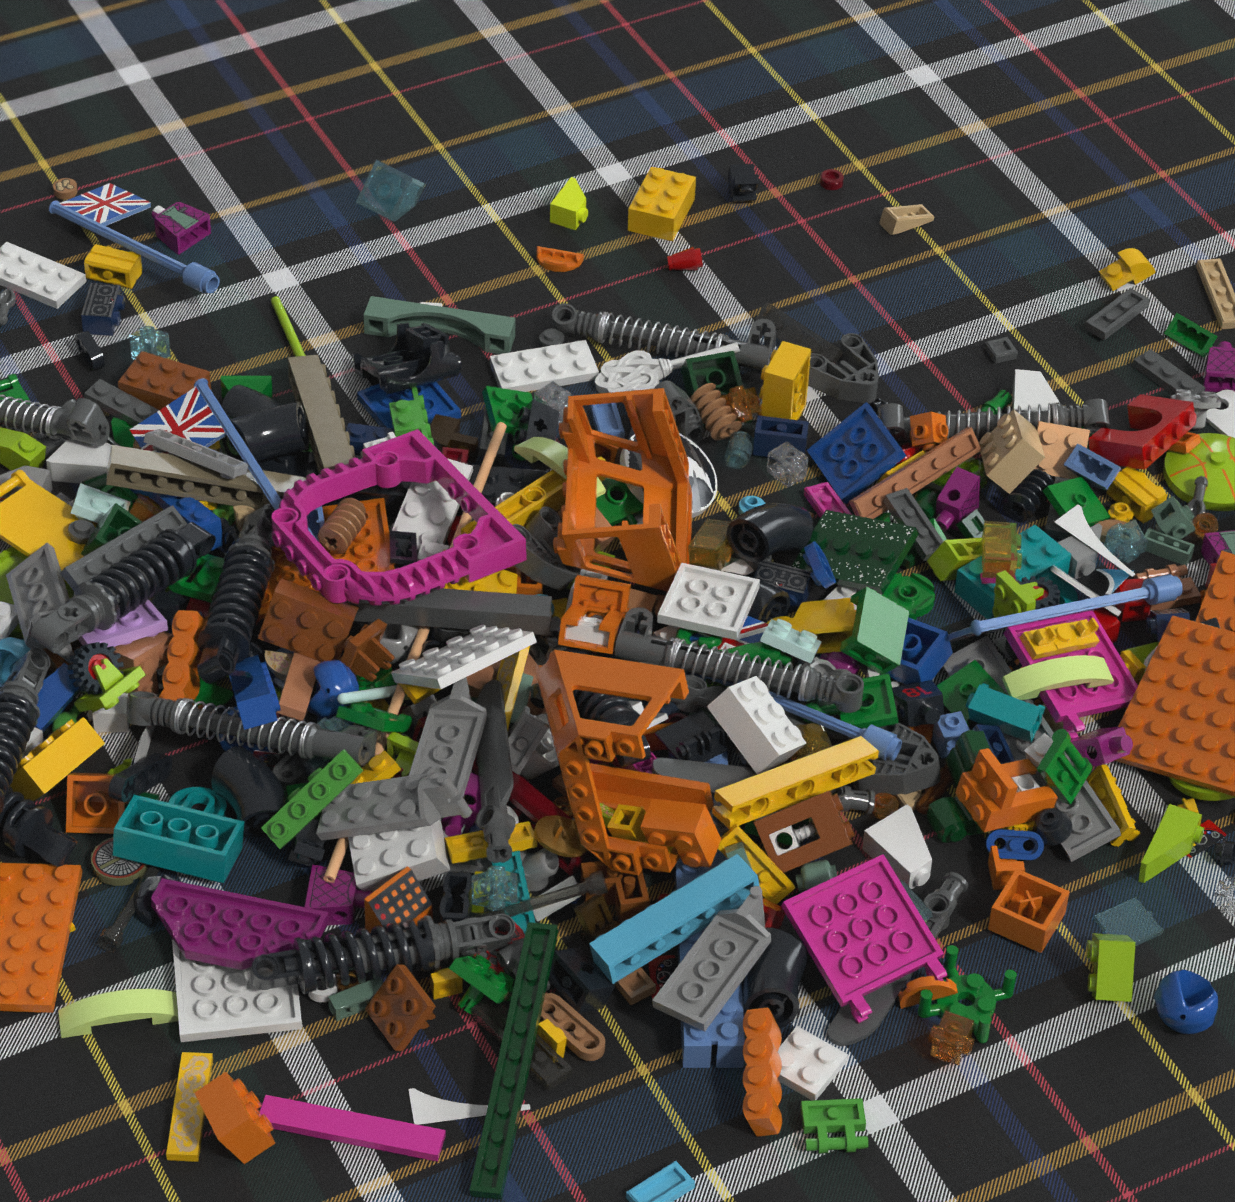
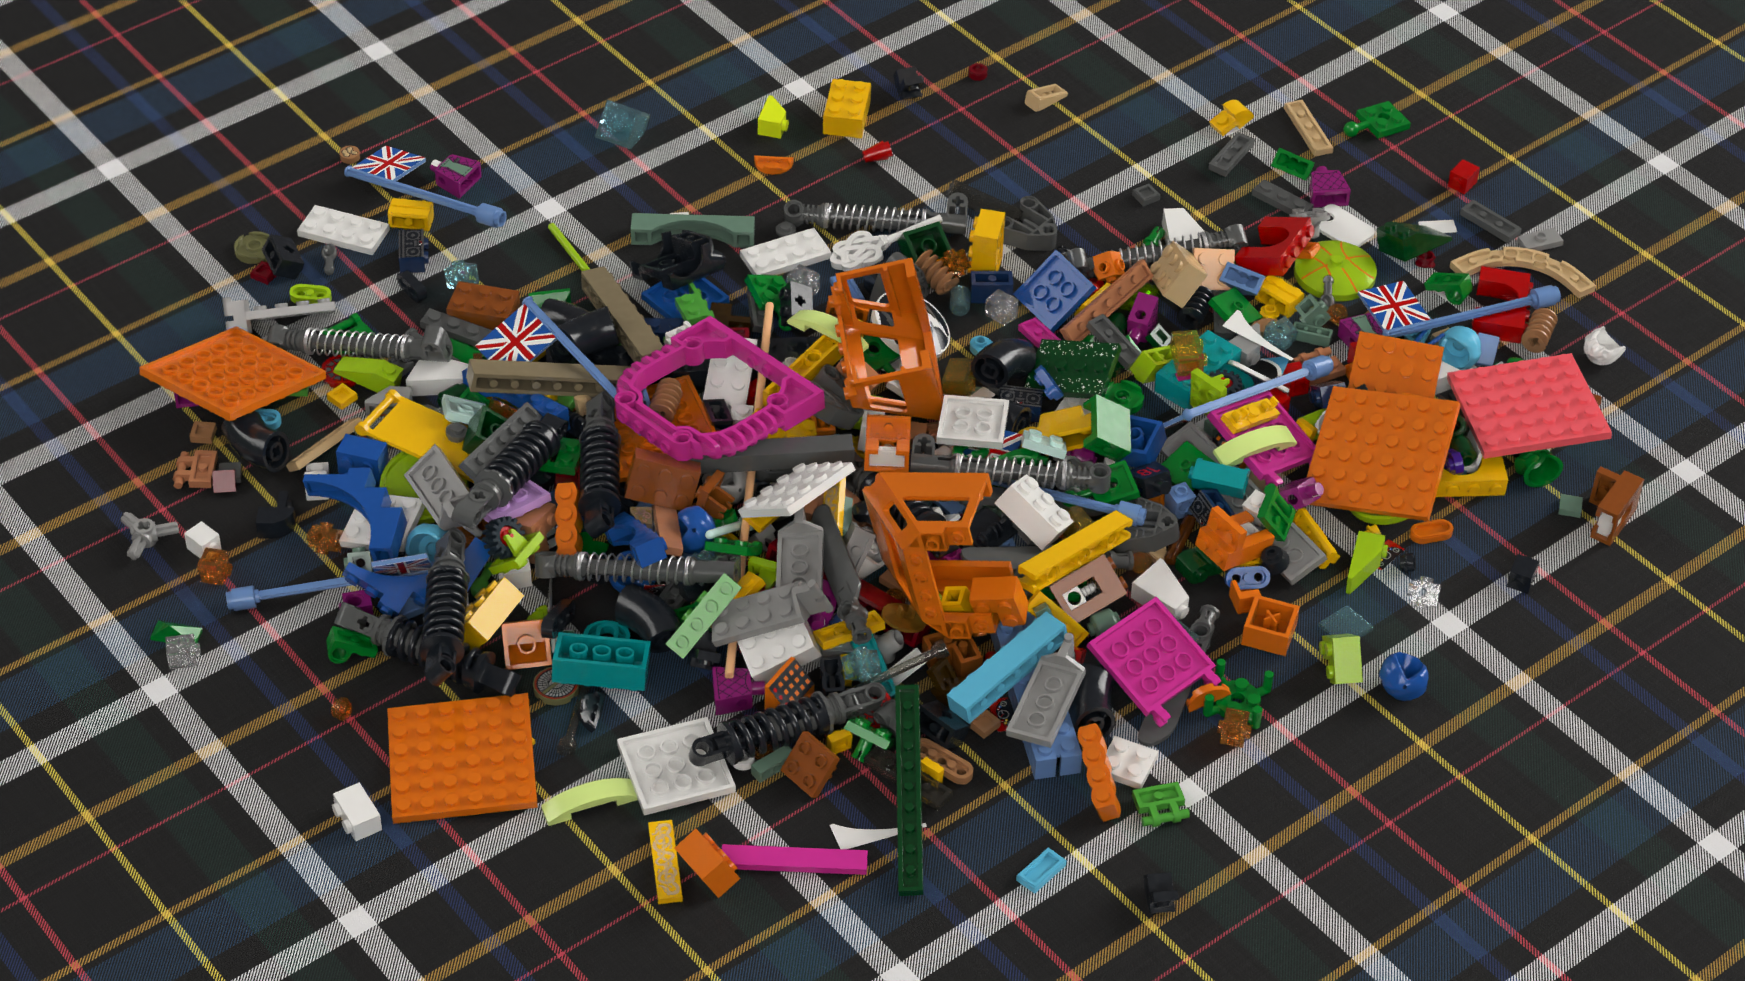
camera: 10 degrees left, 0 degrees up
light grey plate [144,429,248,479] -> none
magenta plate [151,878,329,970] -> none
dark green brick [946,730,992,789] -> none

